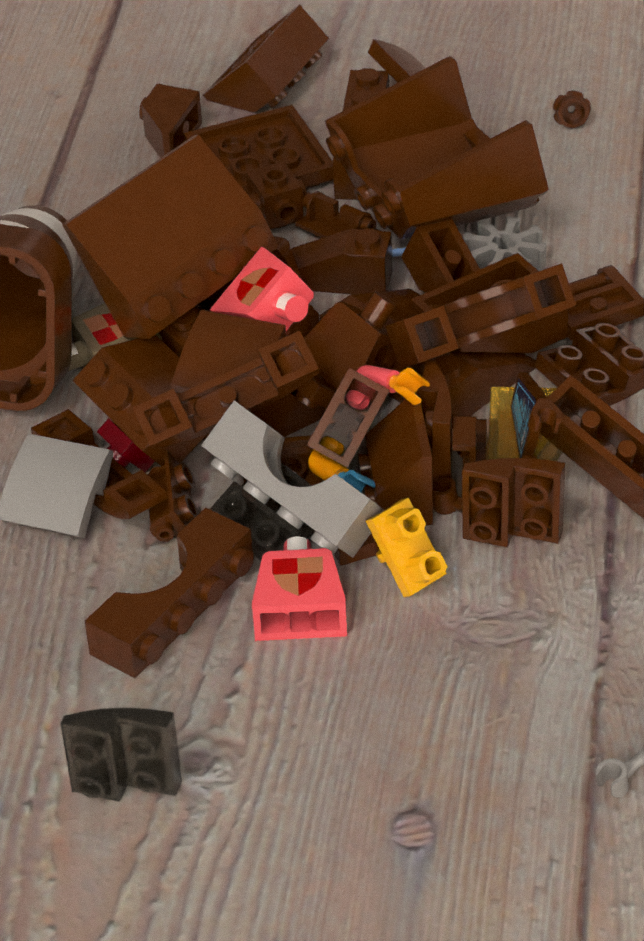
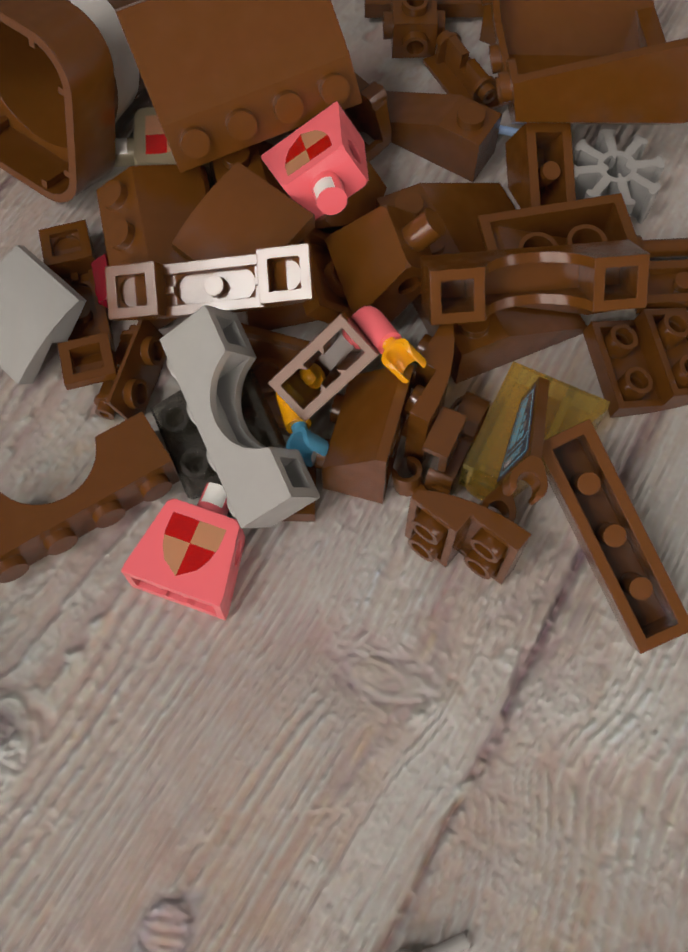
camera: 20 degrees right, 25 degrees up
yellow hips [366,498,448,597] -> none

